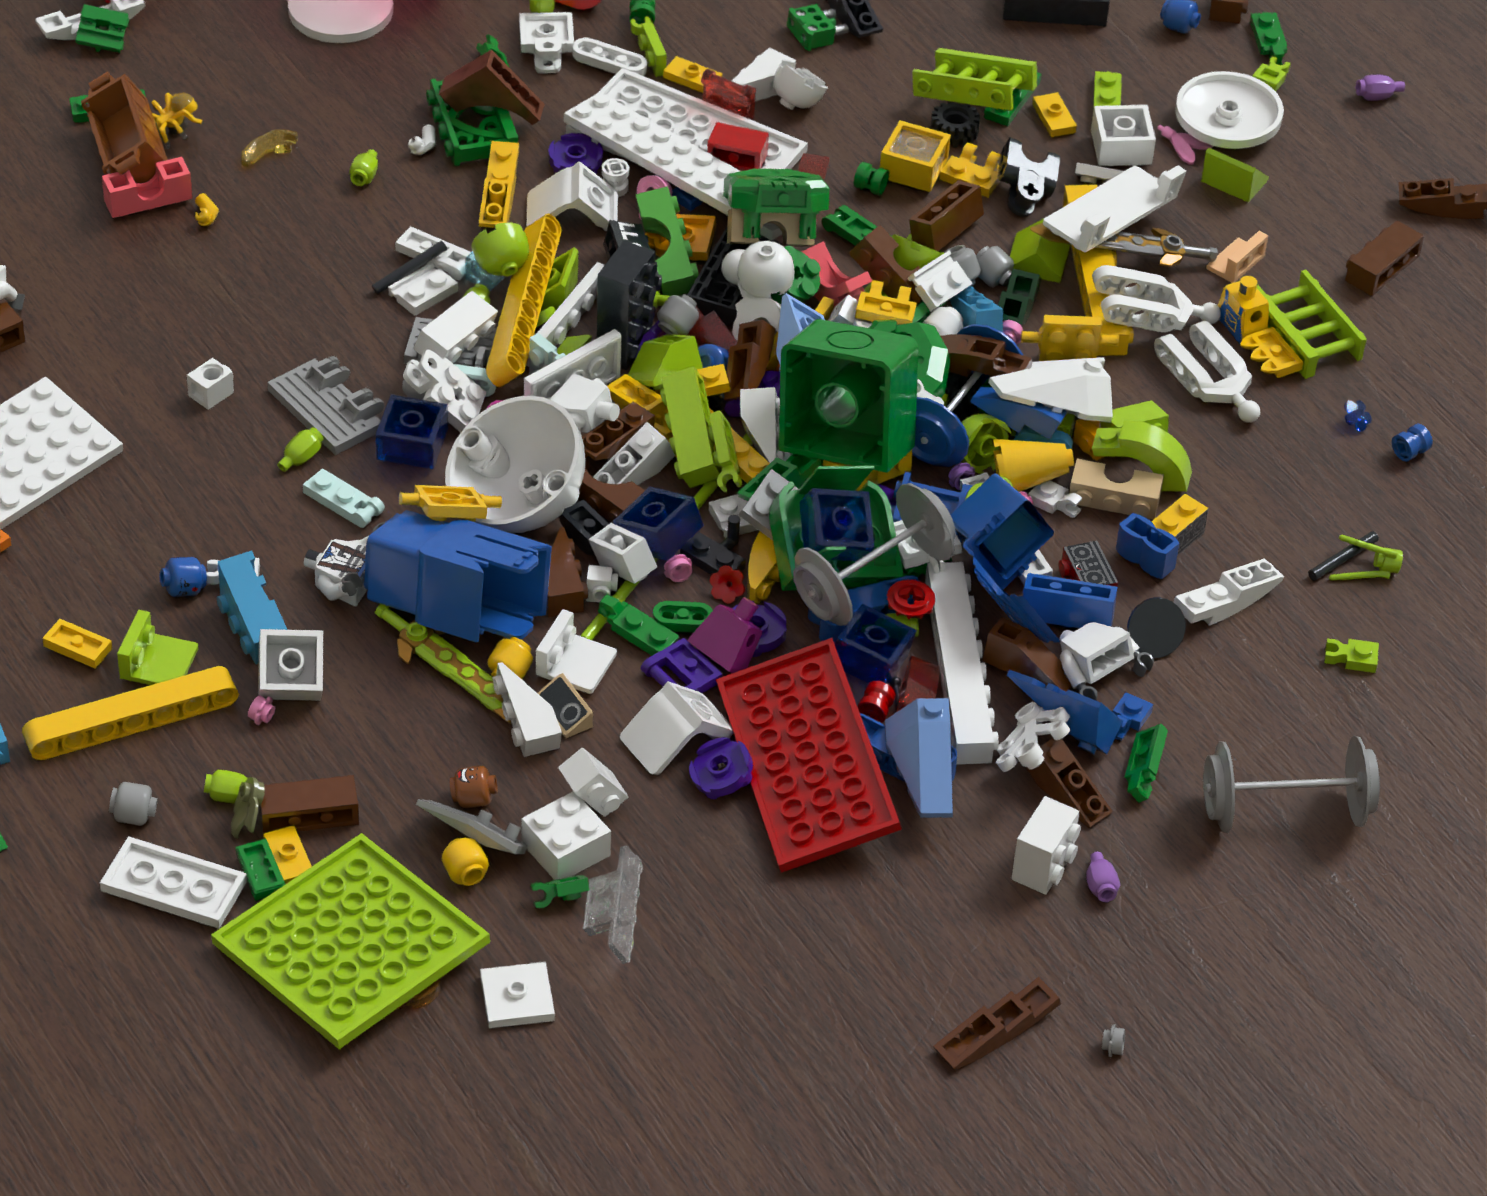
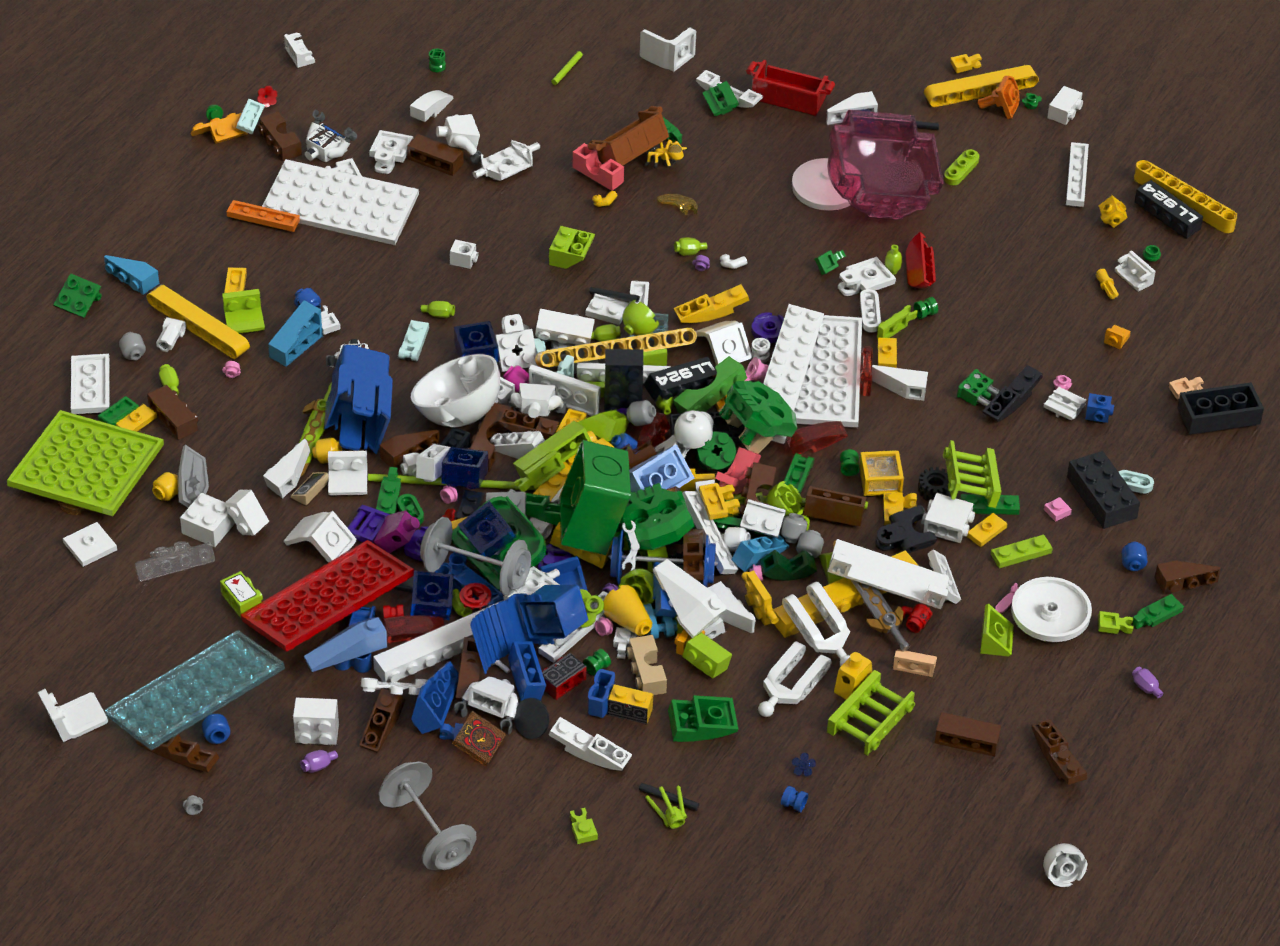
camera: 65 degrees right, 0 degrees up
olive plate [231,777,265,839] -> none
white brick [258,629,323,701] -> none
light grey hinge [268,356,384,455] -> none
yellow plate [399,485,502,522] -> none
green fence [426,78,518,166] -> none
copper arch [439,49,545,125] -> none
dark orange head [450,765,498,809] -> none
green plate [530,875,590,908] -> none
dark purple plate [689,737,753,799] -> none
red brick [707,122,769,171] -> none
white cylinder [773,59,828,110] -> none
white brick [1091,105,1156,166] -> none
lime arch [1092,419,1192,492] -> none
green hinge [1124,724,1168,803] -> none
yellow plate [1240,327,1303,378] -> none
none -> white piece [38,689,108,742]
none -> clear light blue plate [105,630,285,750]
none -> white piece [156,317,186,352]
none -> blue head [202,714,230,744]
none -> brick [220,571,263,618]
none -> clear orange tile [452,711,506,766]
none -> white plate [473,140,540,181]
none -> lime slope [549,226,595,269]
none -> green wheel [583,649,611,676]
none -> green slope [668,695,738,742]
none -> medium lavender plate [692,255,710,271]
none -> red piece [901,604,932,633]
none -> white brick [921,493,975,543]
none -> bright pink plate [1044,497,1072,522]

